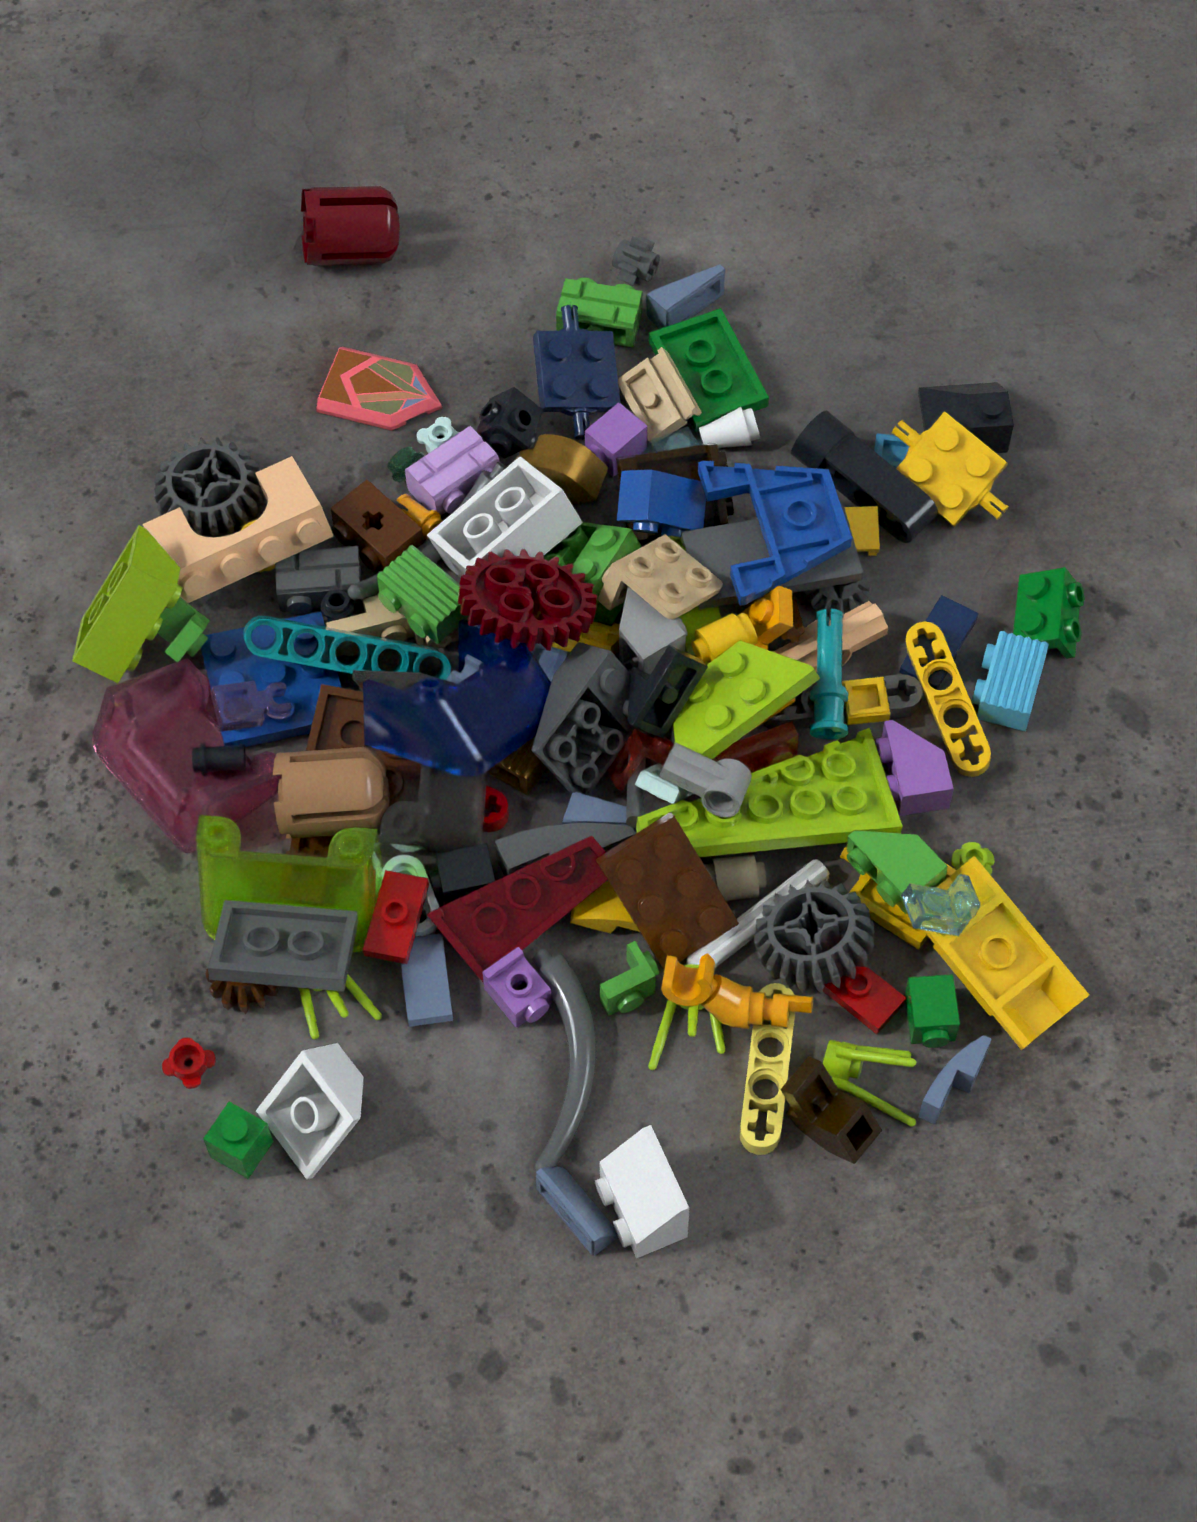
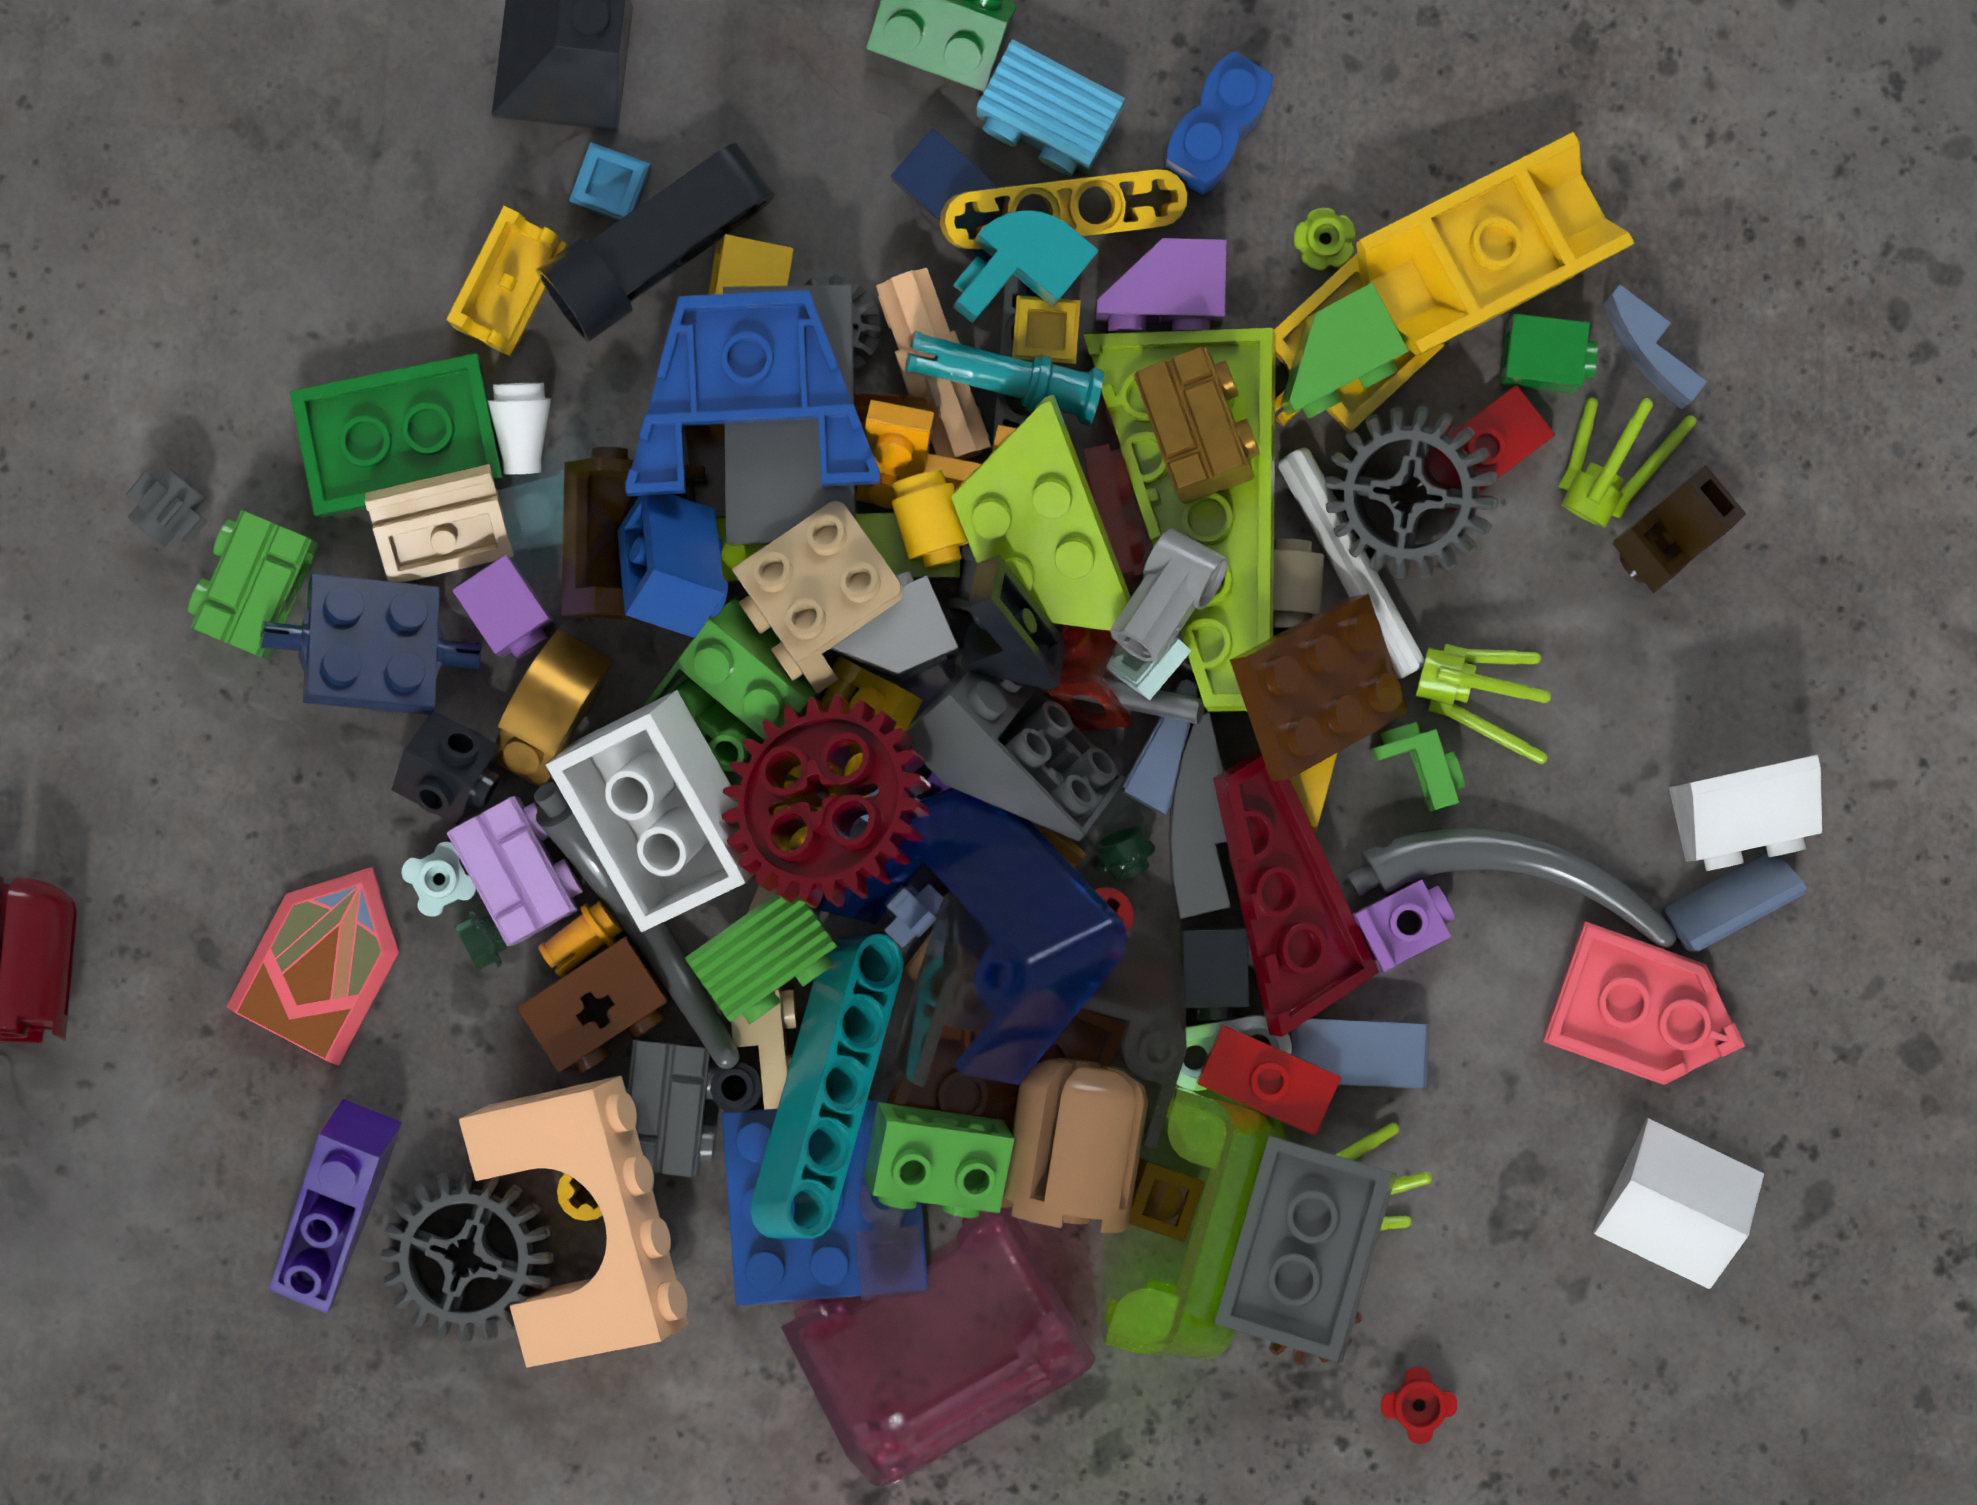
camera: 80 degrees left, 25 degrees up
lime slope [72,525,182,683] -> none
bright green bracket [157,597,210,662] -> none
black pin [192,743,246,777] -> none
green brick [203,1101,273,1179] -> none
white slope [256,1043,364,1179] -> none
sand blue slope [646,264,725,329] -> none
light orange piece [661,953,813,1029] -> none
light yellow beam [740,983,795,1155] -> none
yellow plate [891,411,1009,527] -> none
clear light blue bracket [901,874,980,936] -> none
none -> dark purple slope [269,1099,402,1313]
none -> yellow hinge [446,206,568,358]
none -> bright green brick [863,1102,1015,1218]
none -> teal brick [953,210,1099,323]
none -> clear green plate [1094,826,1155,880]
none -> pearl gold brick [1133,347,1260,504]
none -> blue brick [1164,51,1273,196]
none -> coral tile [1542,921,1745,1085]
none -> white slope [1592,1118,1764,1289]

